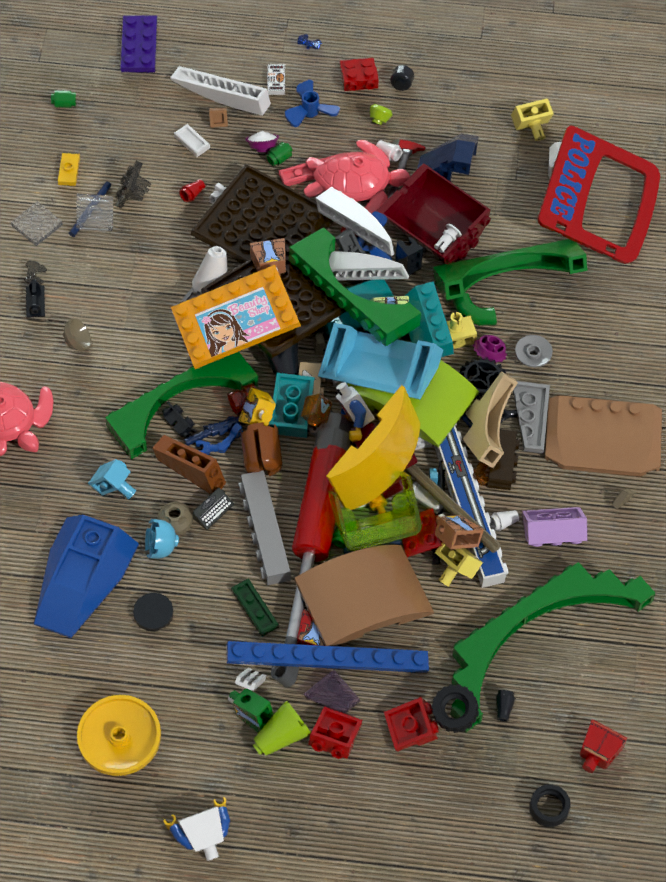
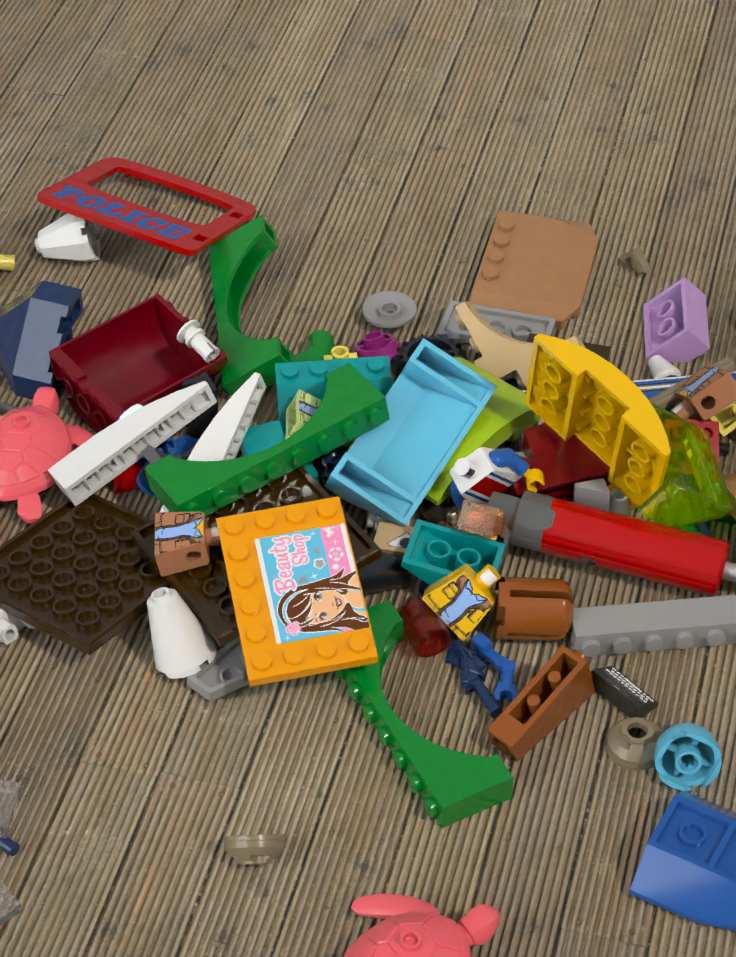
camera: 80 degrees left, 15 degrees down
clear smoke piece [24,260,47,285] -> none
black hinge [26,279,45,318] -> none
medium azure brick [88,459,136,499] -> none
black hinge [162,401,198,439] -> none

